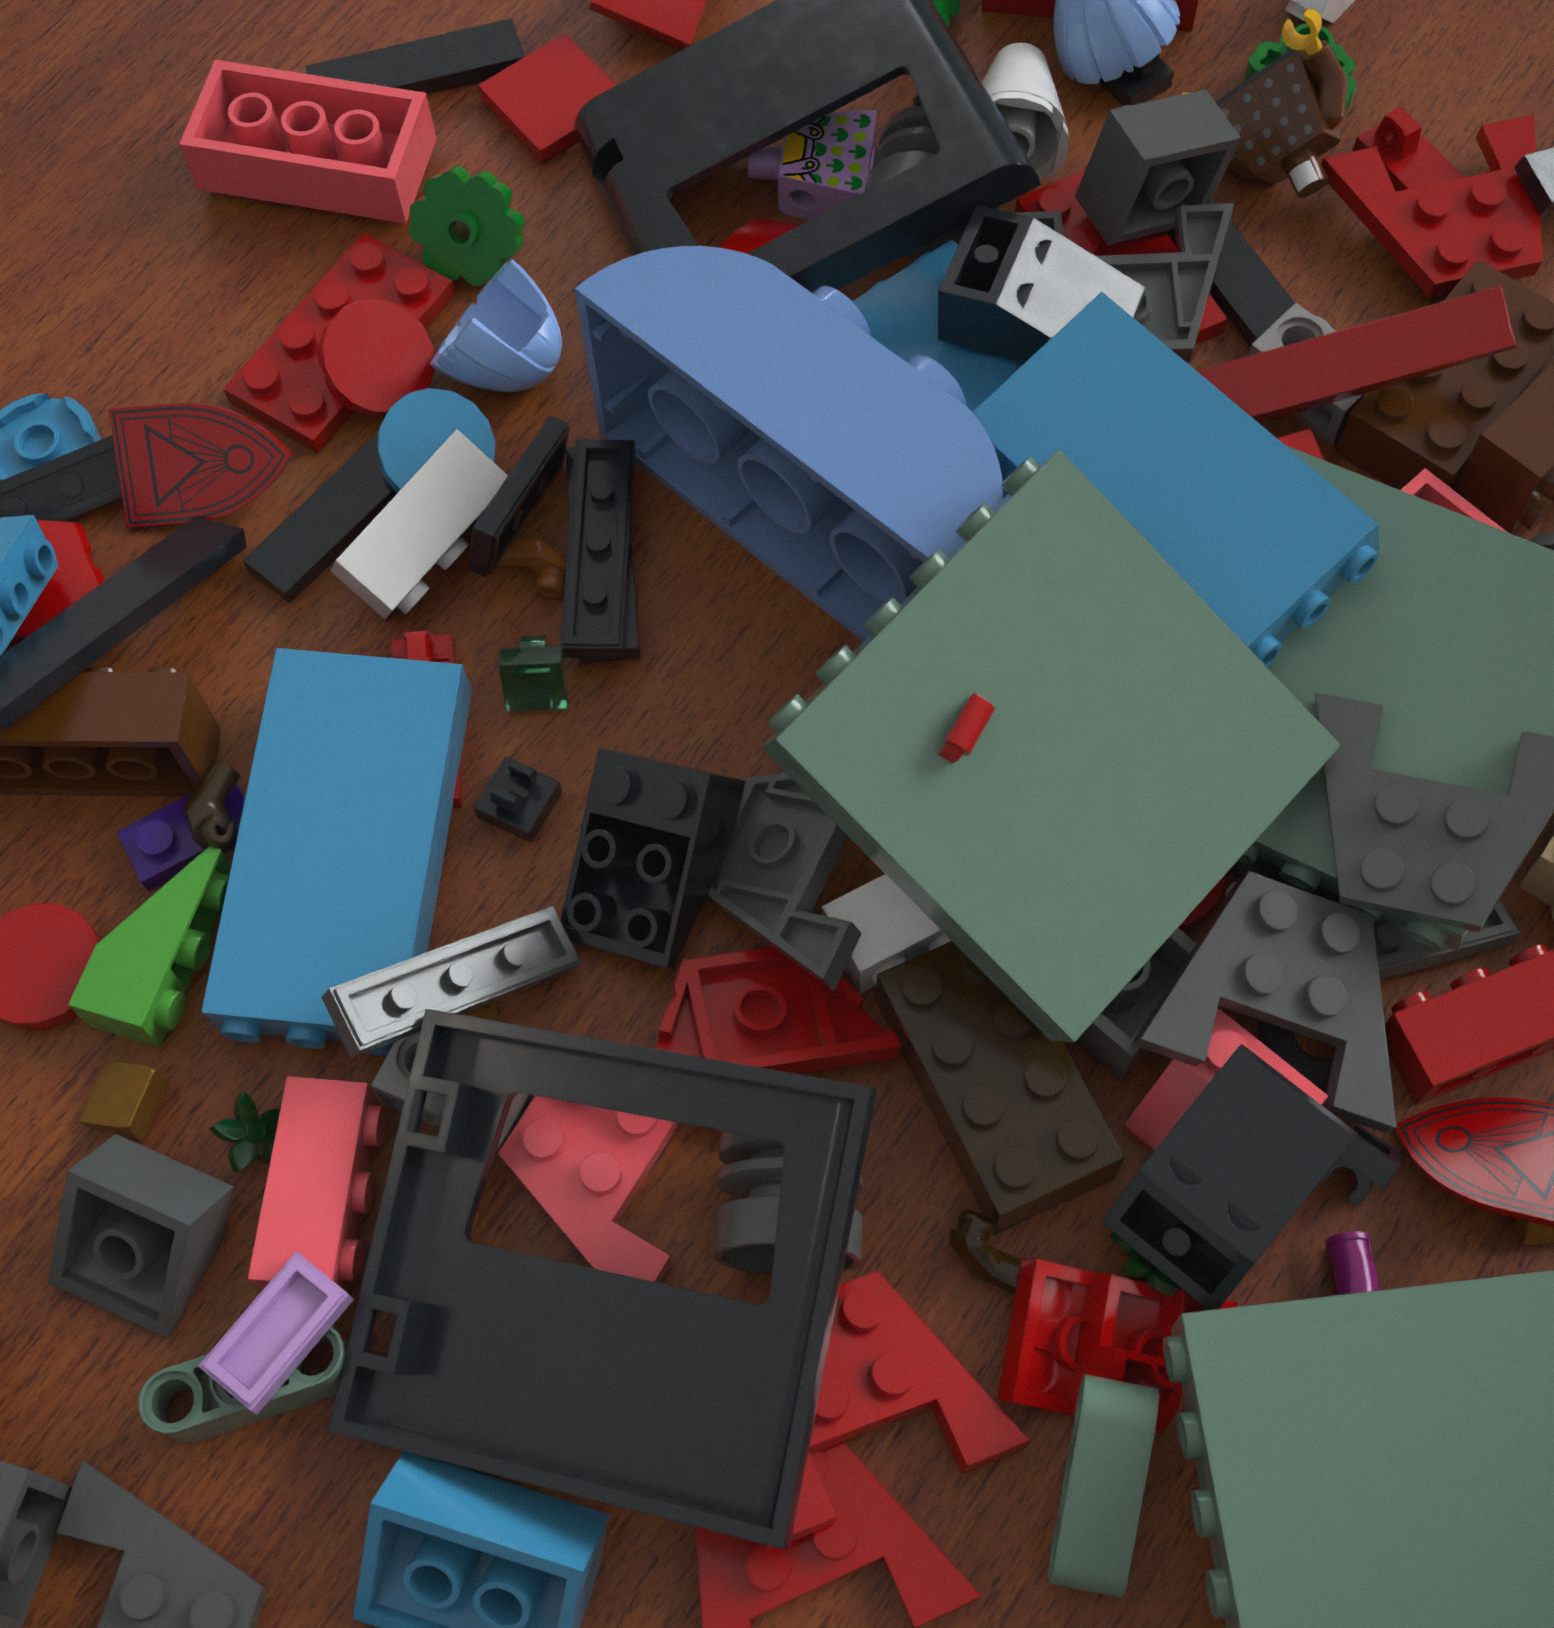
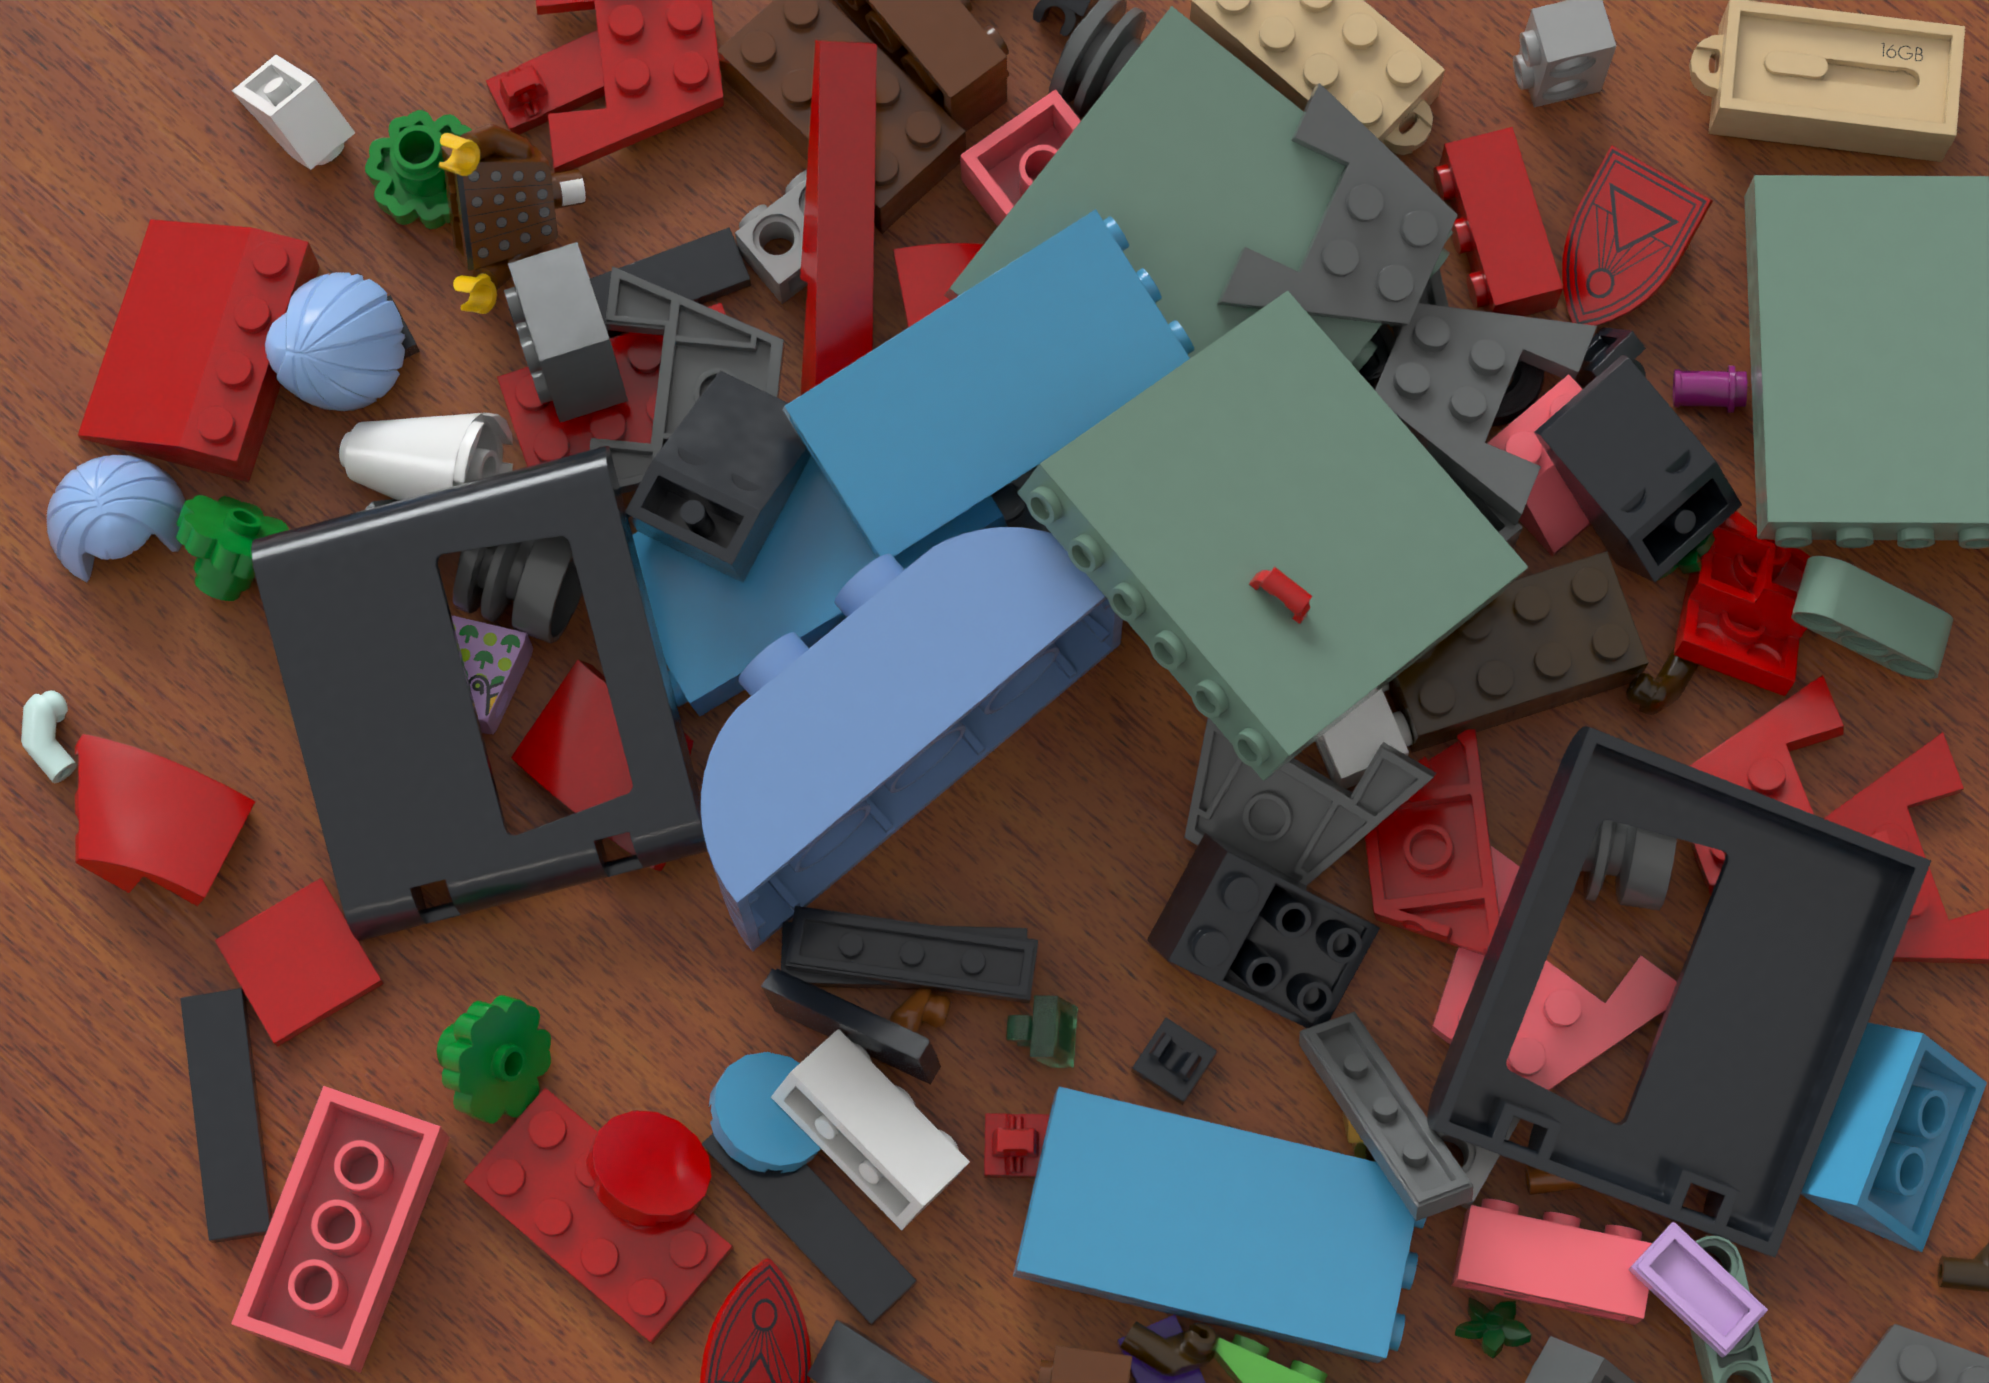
camera: 85 degrees left, 10 degrees up
light blue hair [430,259,562,393] -> none

